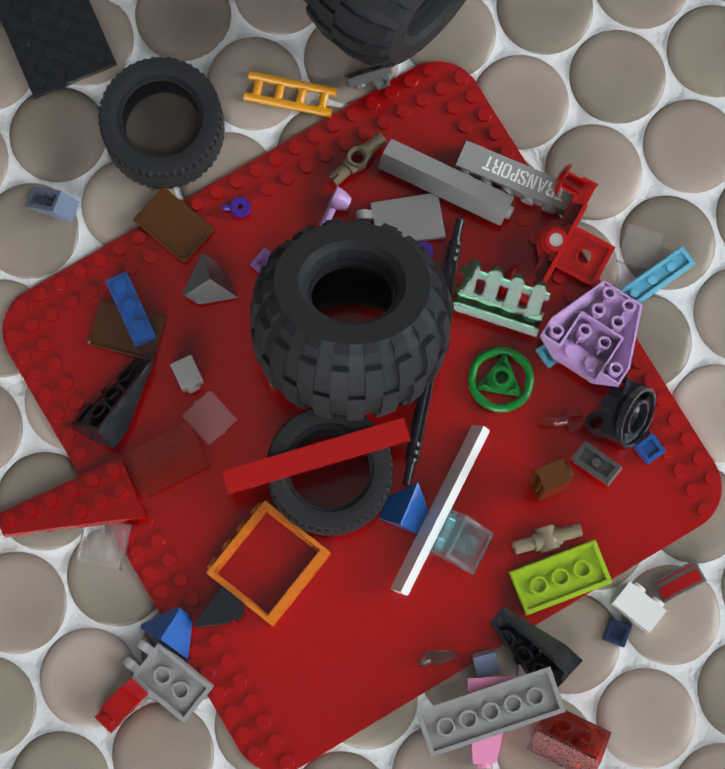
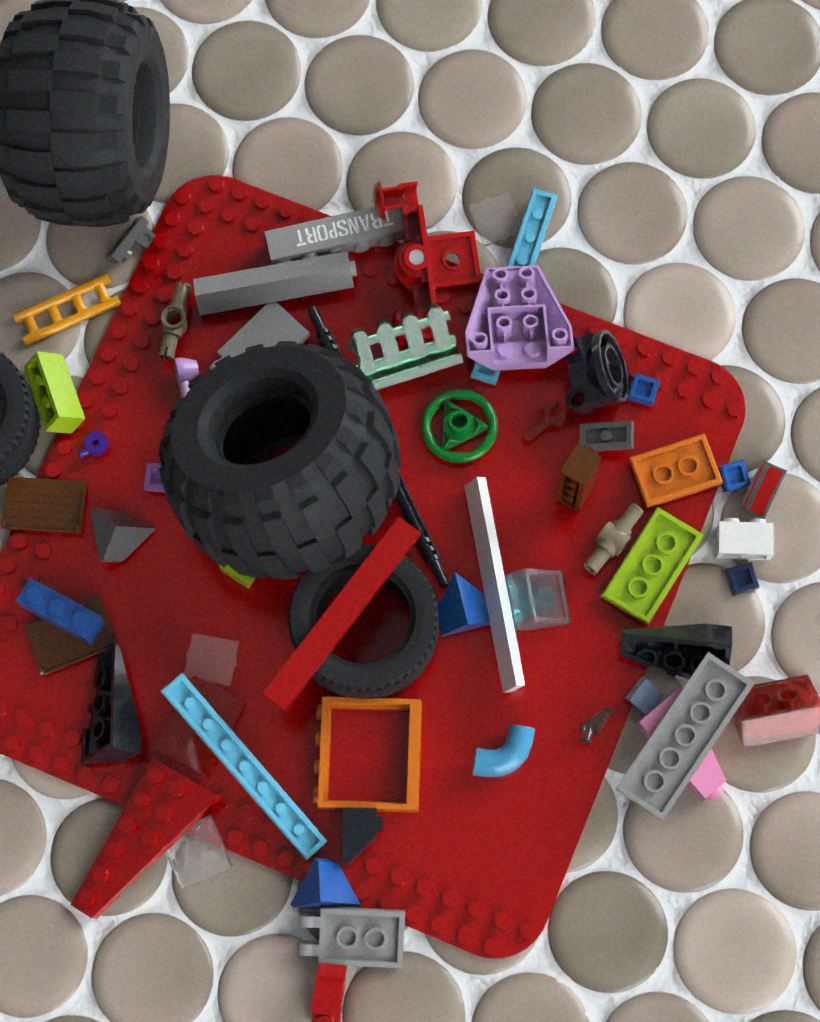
camera: 30 degrees left, 5 degrees down
light grey brick [170,355,204,393] -> none
none -> lime brick [23,351,85,434]
none -> medium azure tile [160,673,327,860]
none -> dark azure cylinder [472,724,535,777]
none -> orange tile [629,433,723,509]
none -> blue tile [717,459,750,493]

